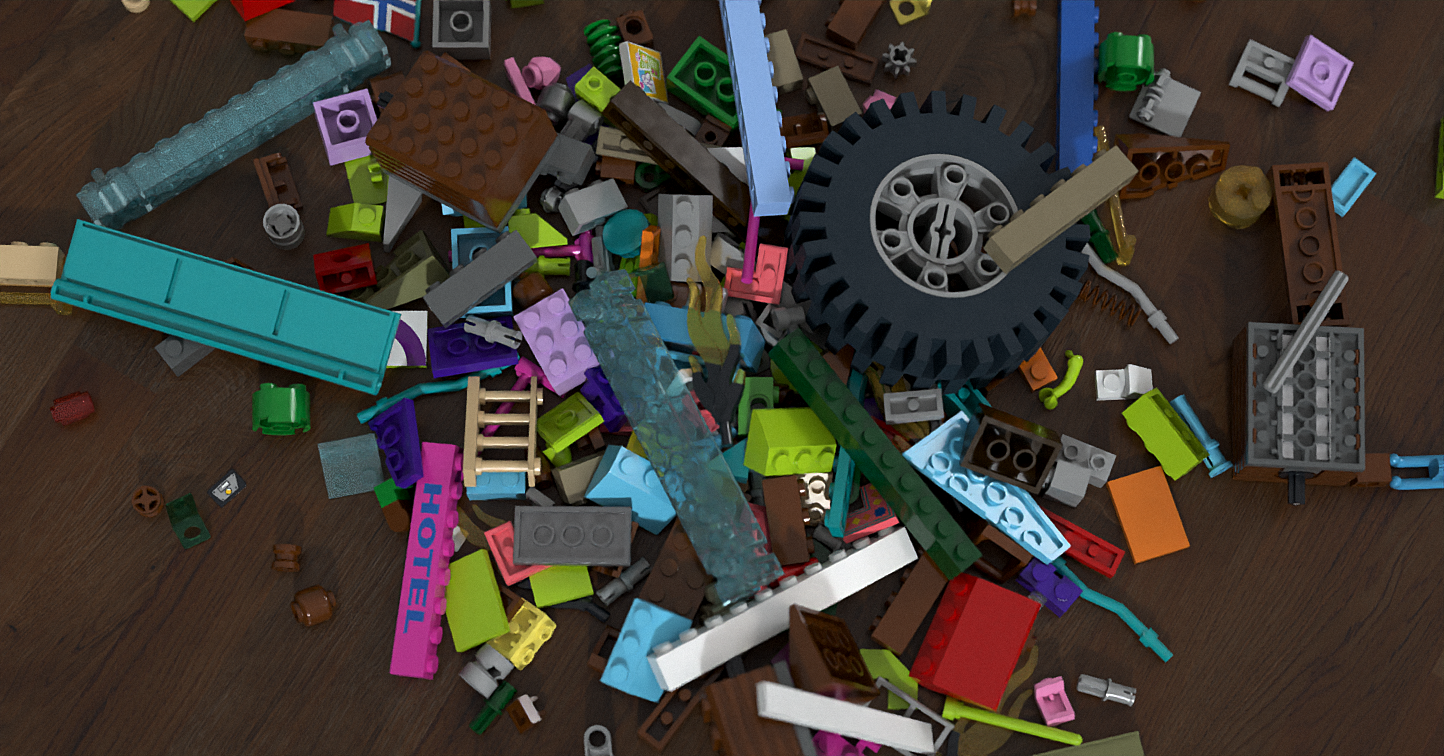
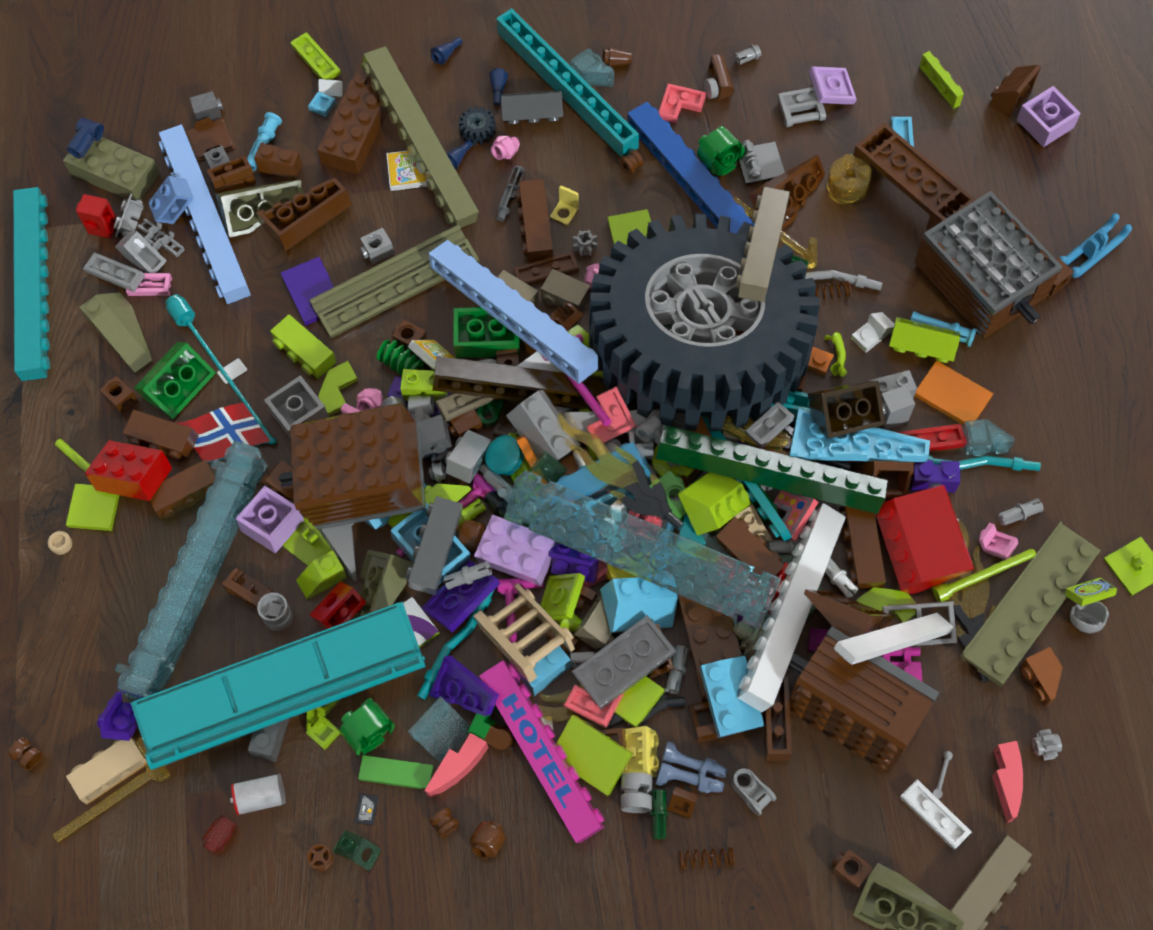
camera: 30 degrees left, 10 degrees down
light grey axle [1263,271,1349,393] -> none
none -> dark purple bracket [97,691,138,741]
none -> flat silver piece [230,774,286,815]
none -> lime tile [306,699,340,750]
none -> lime tile [318,361,358,416]
none -> bright green tile [358,755,434,790]
none -> coral slope [424,733,488,798]
none -> lime tile [607,209,651,245]
none -> sand blue piece [655,741,728,793]
none -> white axle [825,558,858,598]
none -> clear light blue slope [962,420,1015,456]

